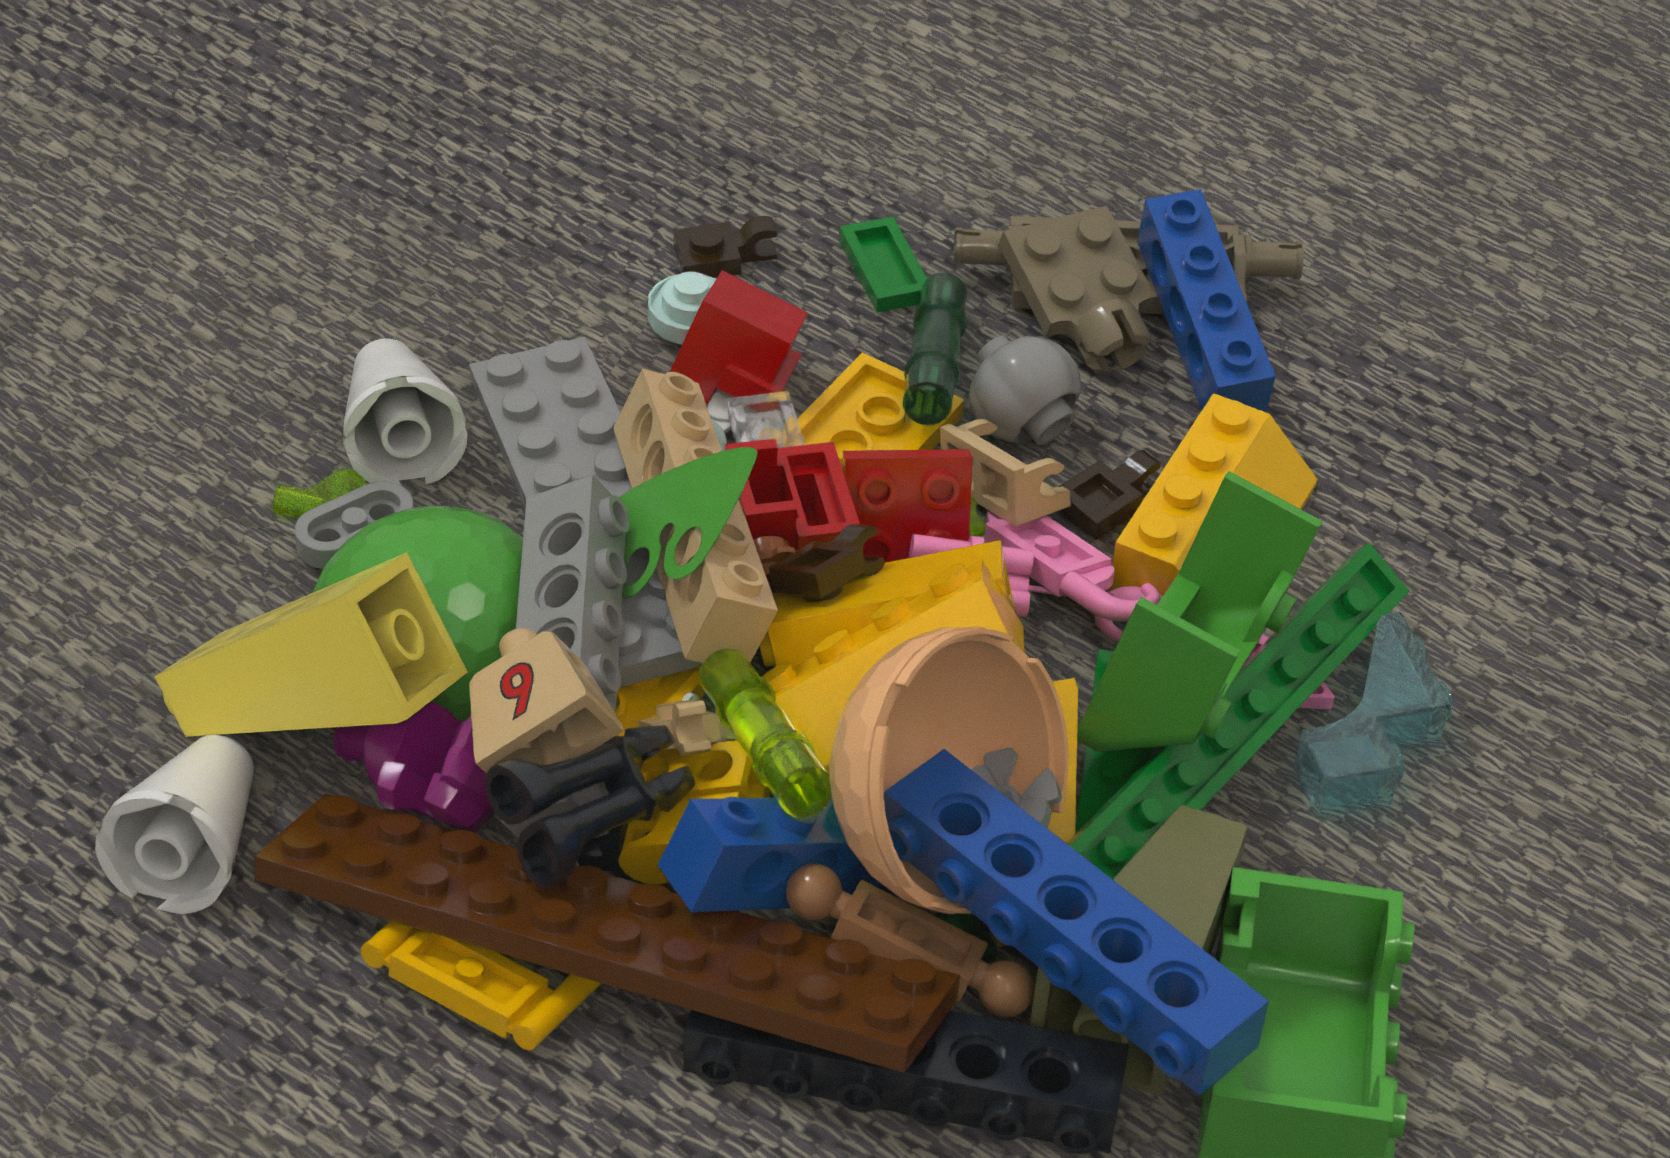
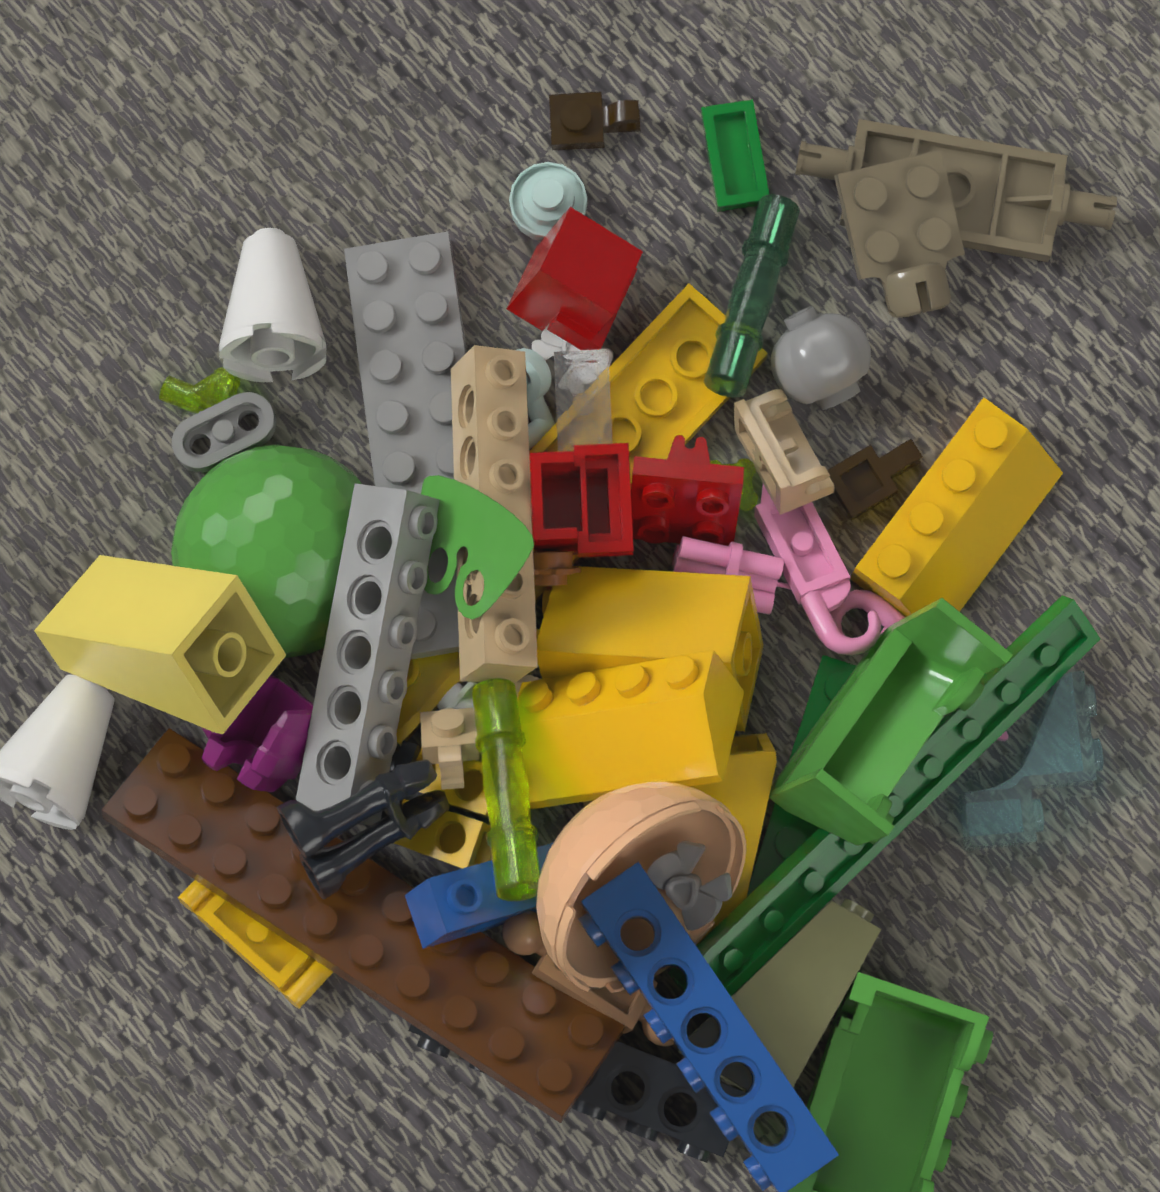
camera: 15 degrees right, 35 degrees up
tan torso [469,628,624,773] -> none
dark brown plate [769,524,885,602] -> none
blue brick [1137,189,1276,412] -> none

